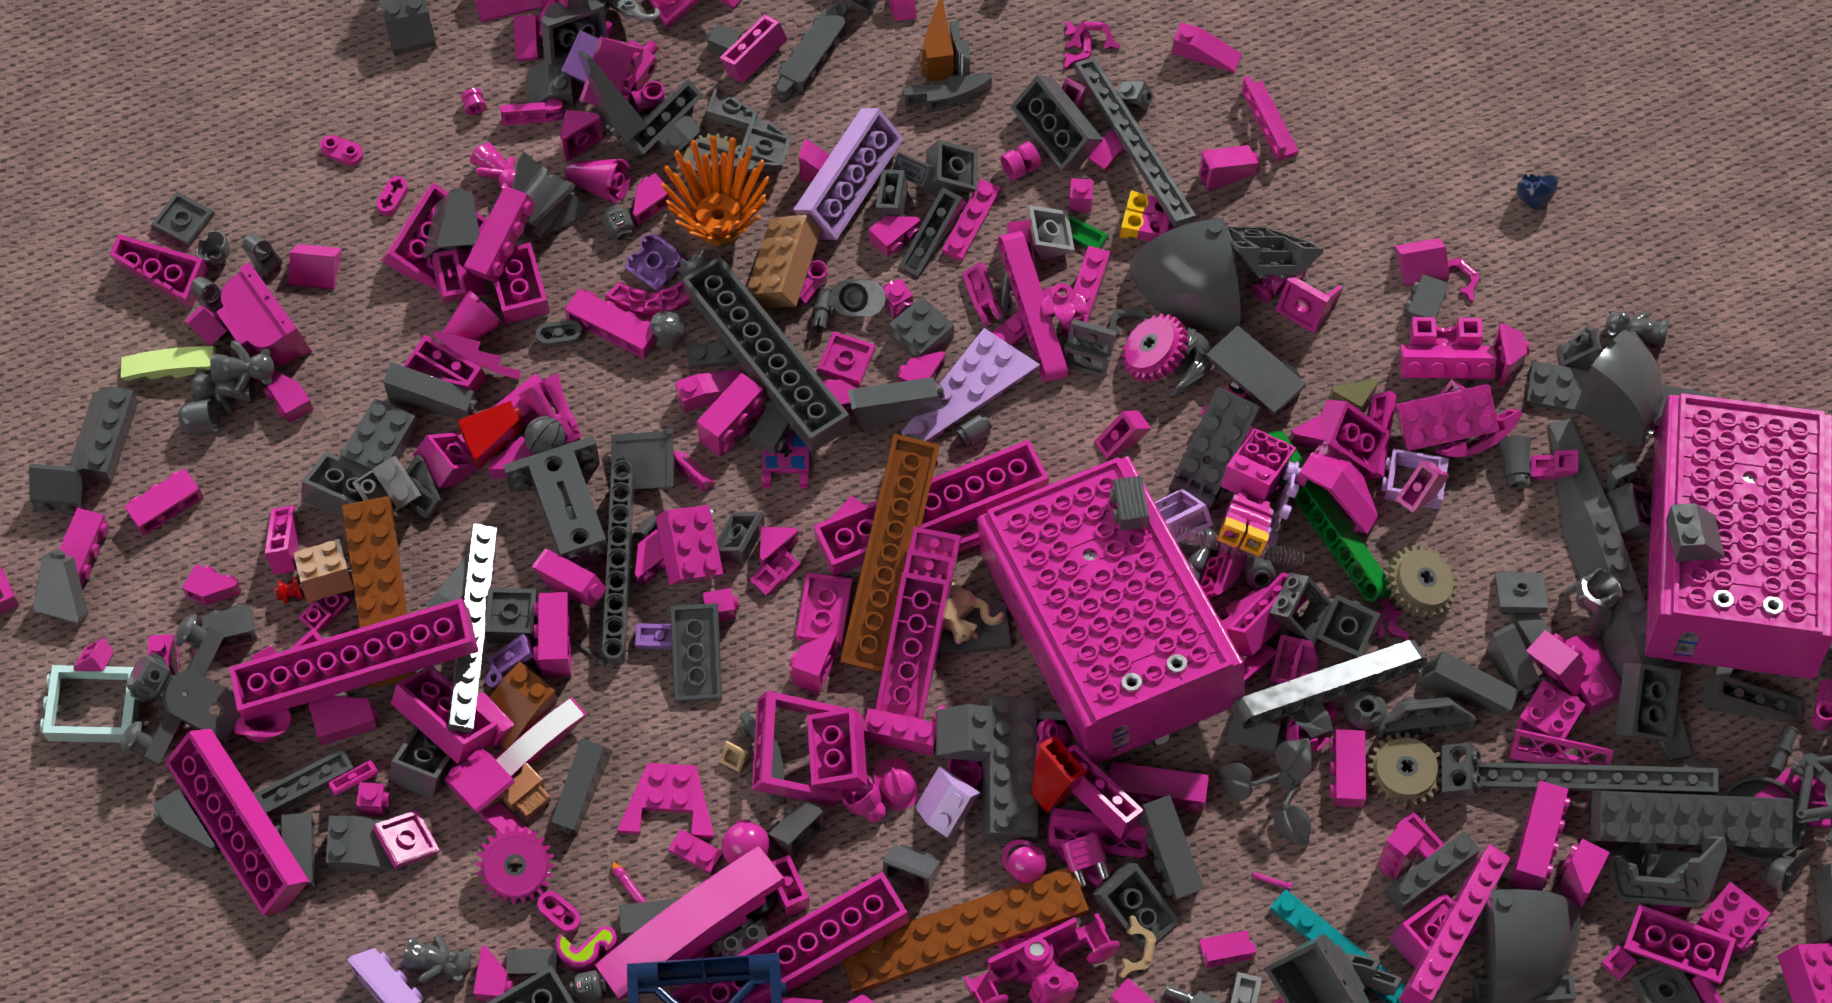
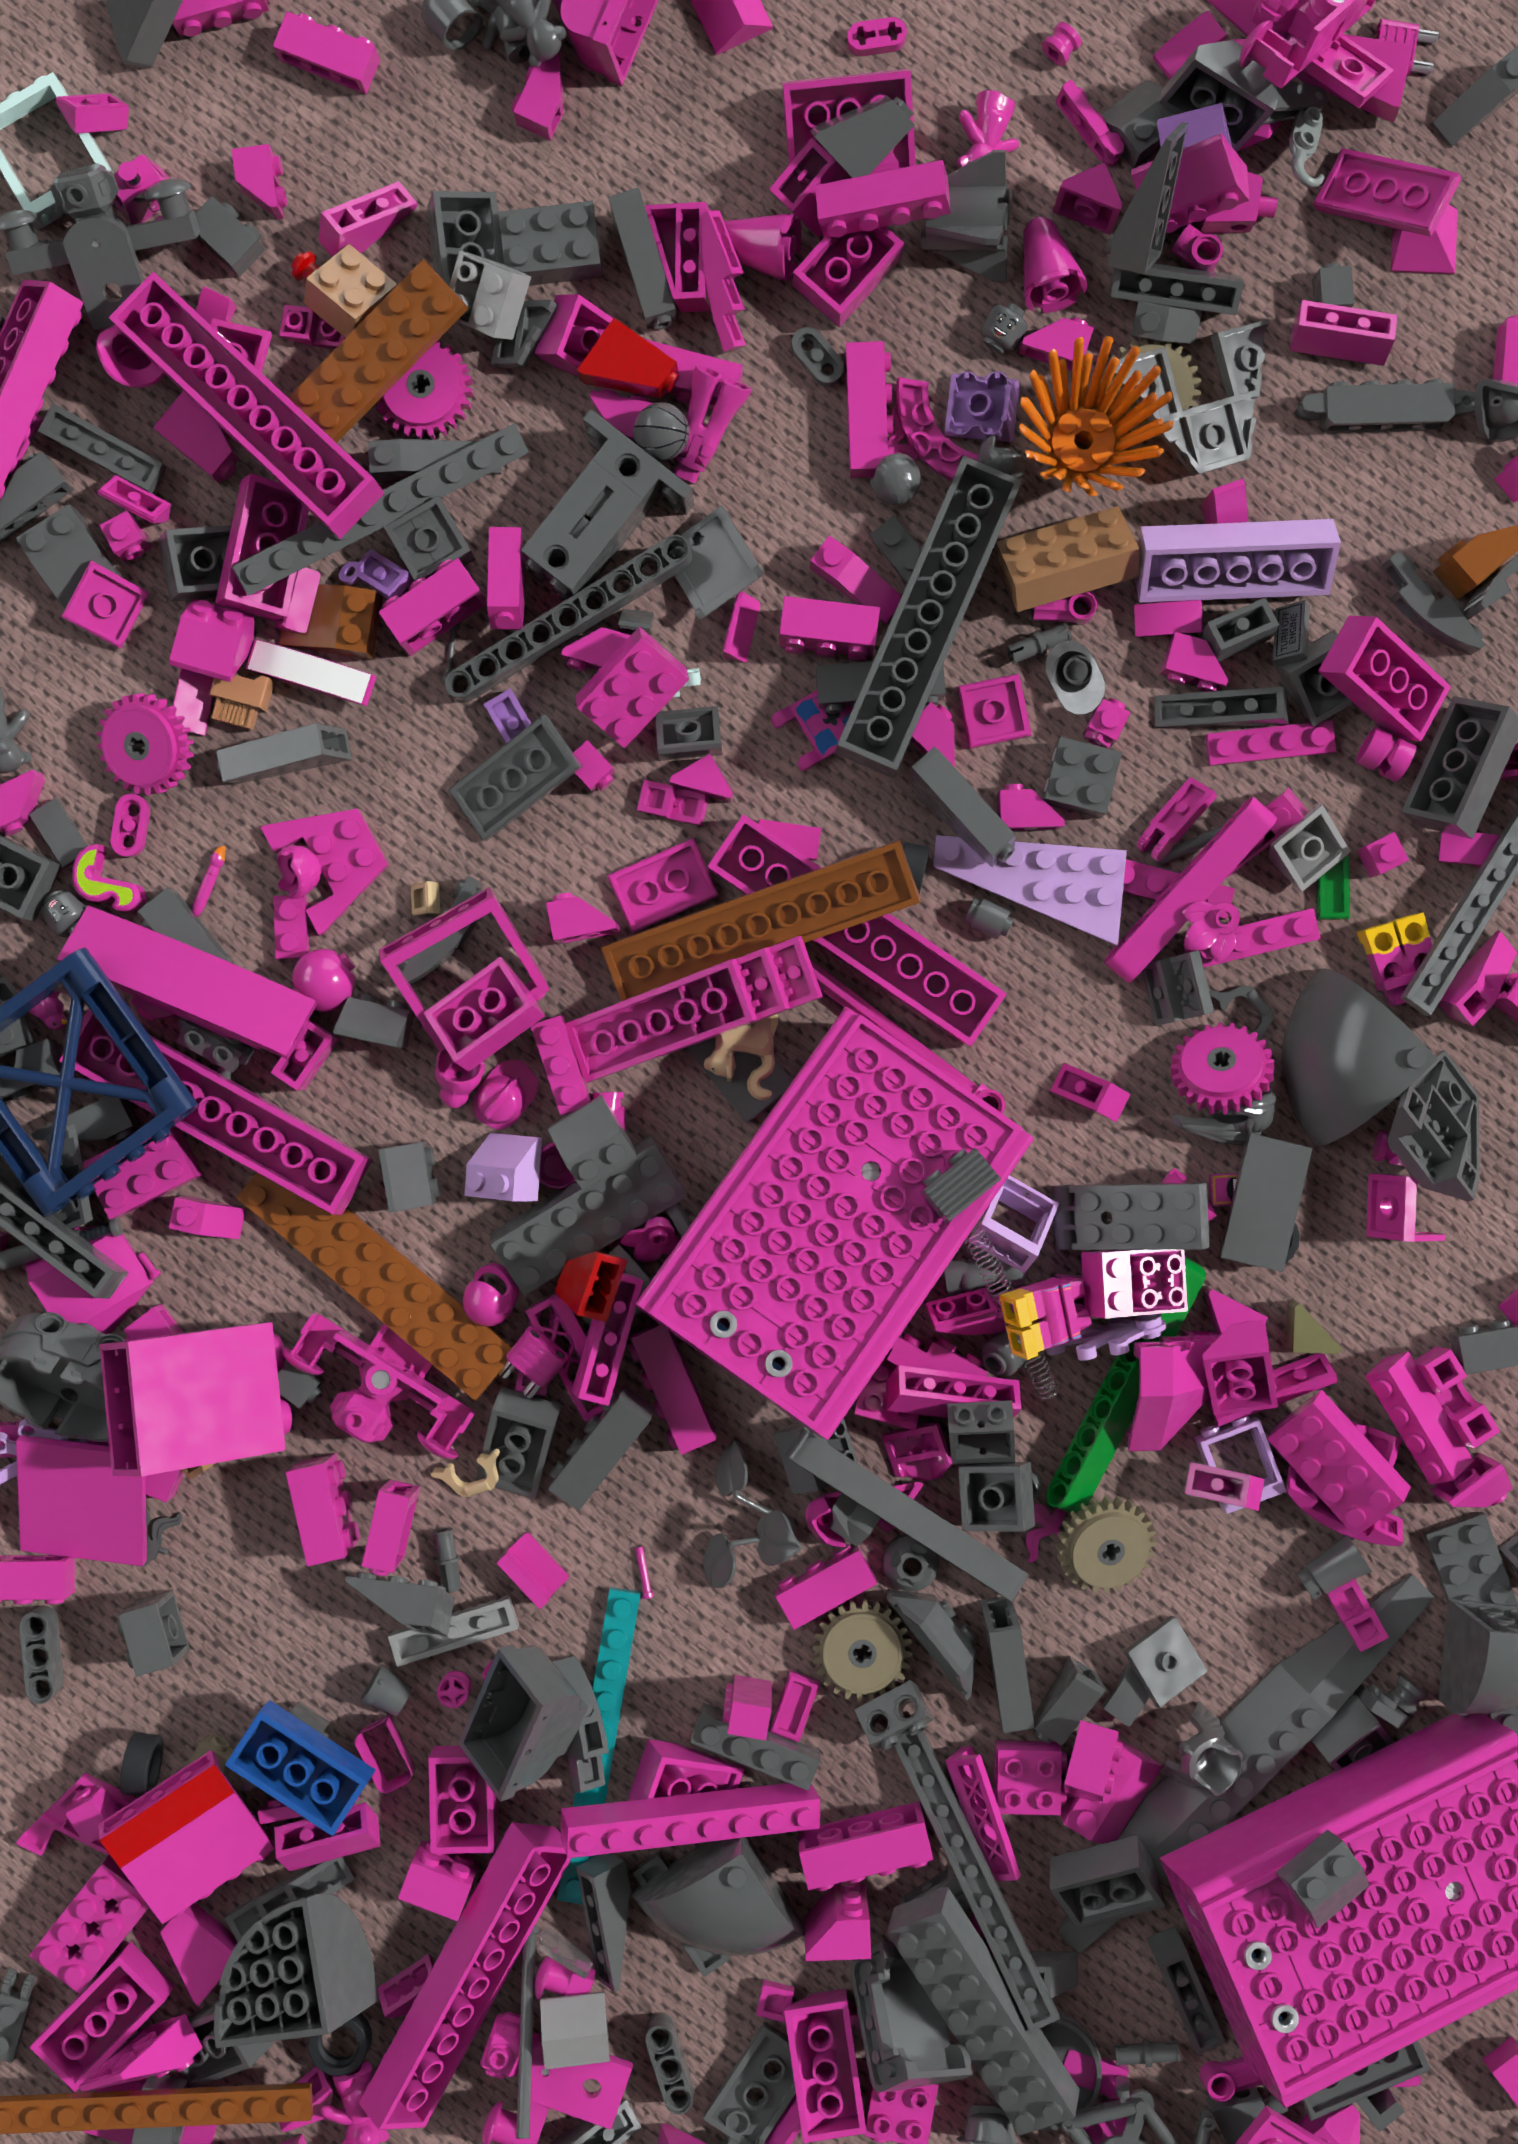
camera: 55 degrees right, 25 degrees up
none -> dark pink hair [276,845,322,899]
none -> dark pink gear [376,340,474,440]
none -> dark pink slope [1134,600,1203,637]
none -> dark pink brick [1318,615,1451,742]
none -> dark pink slope [1438,930,1517,1026]

